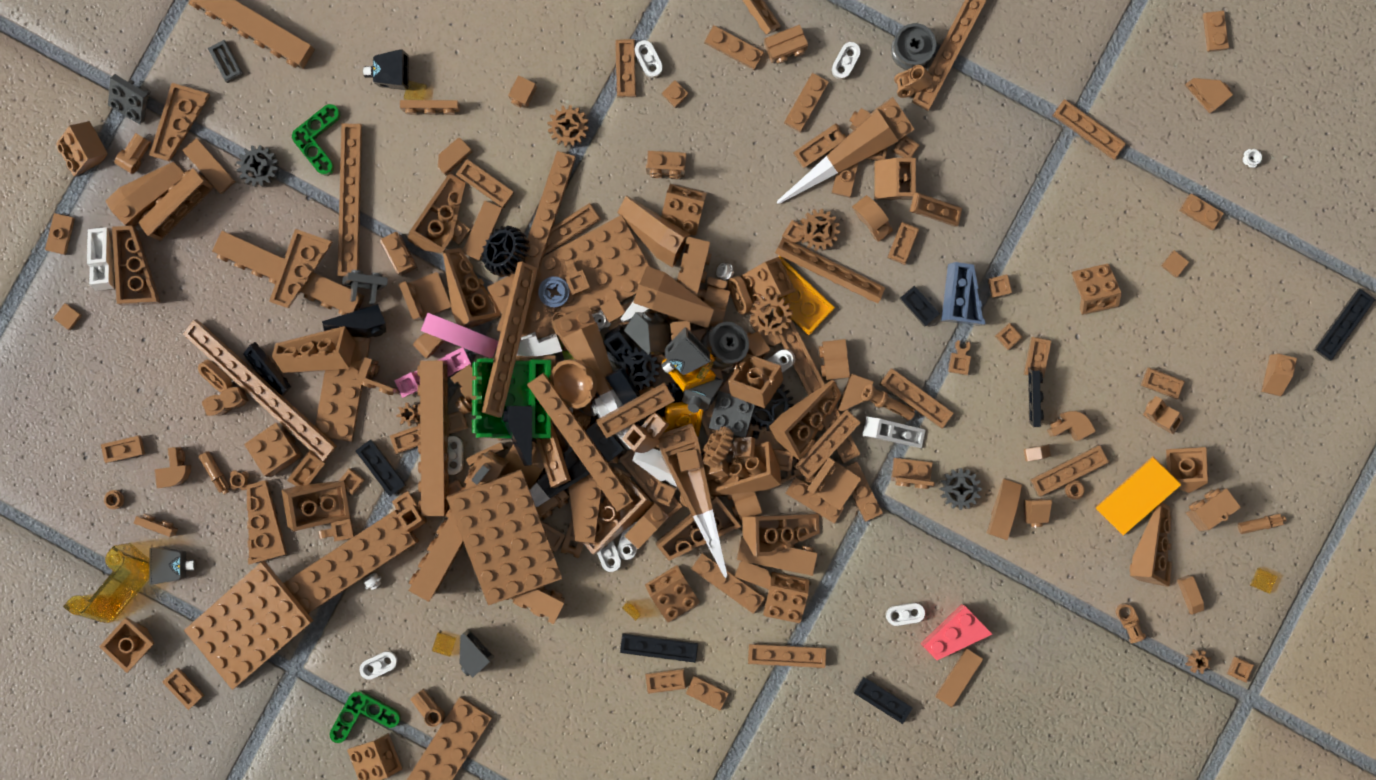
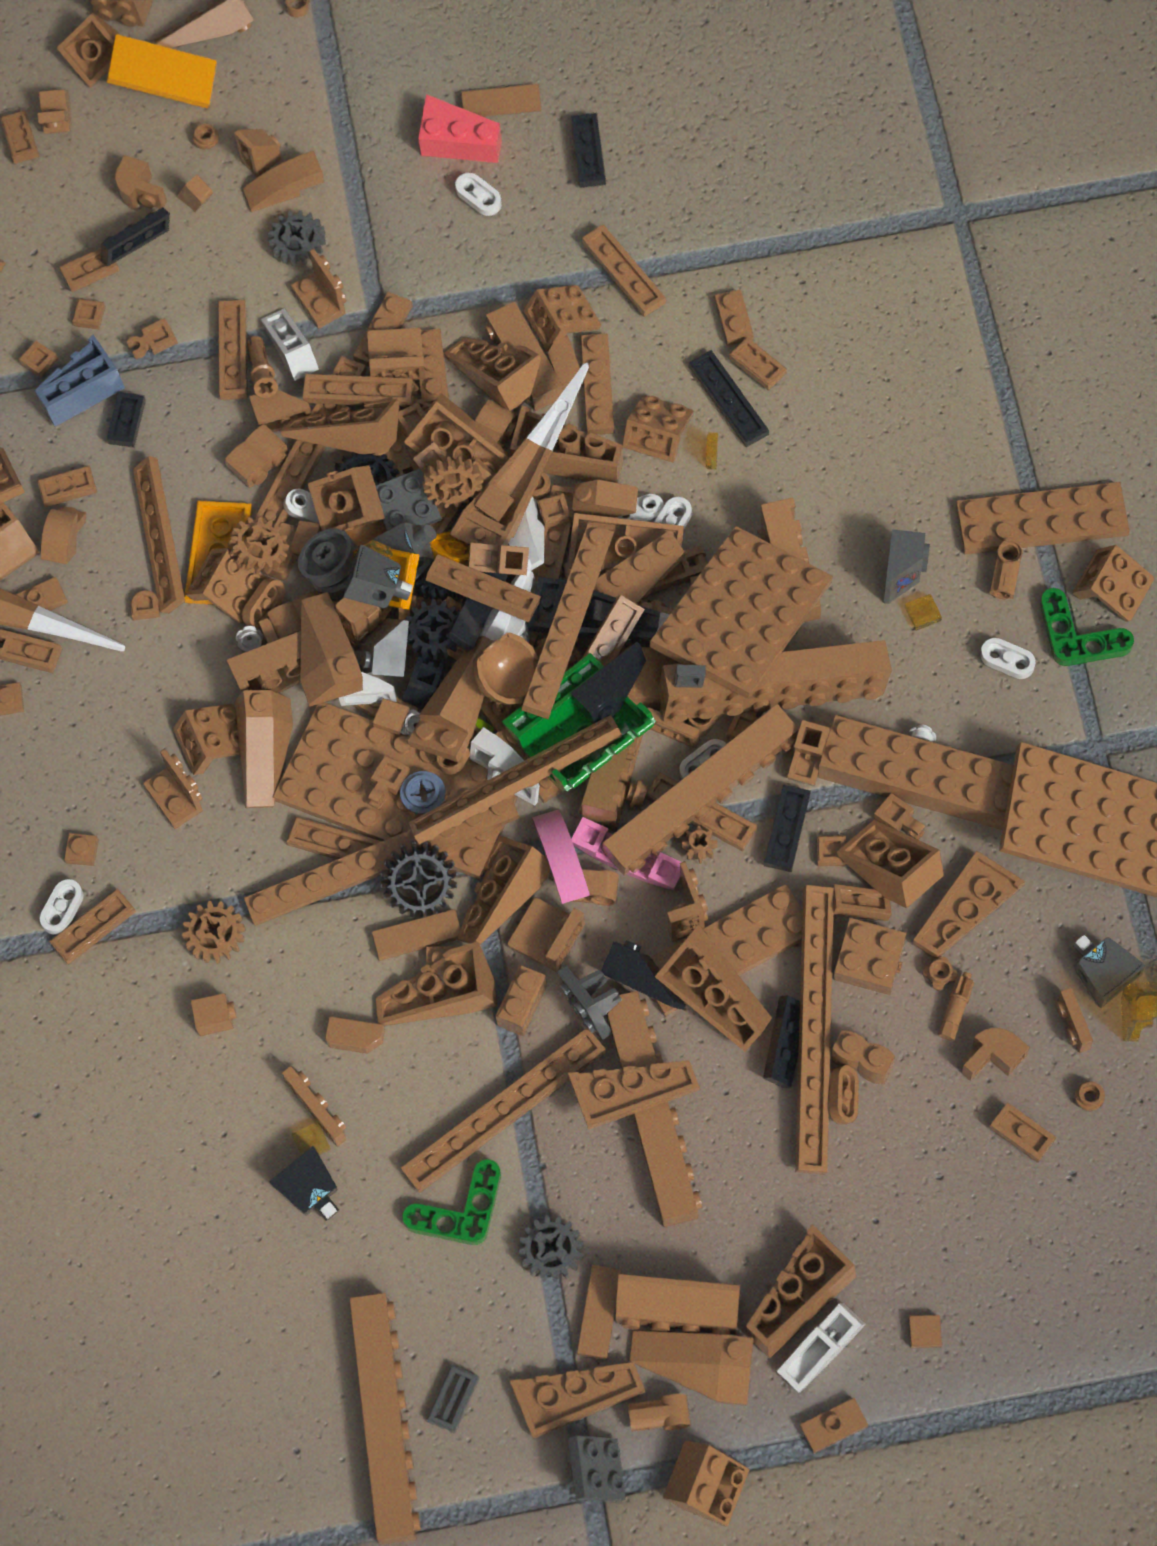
camera: 120 degrees left, 20 degrees down
medium nougat plate [456,159,514,208] -> none
medium nougat gear [798,209,840,251] -> none
medium nougat plate [1030,445,1108,497] -> none

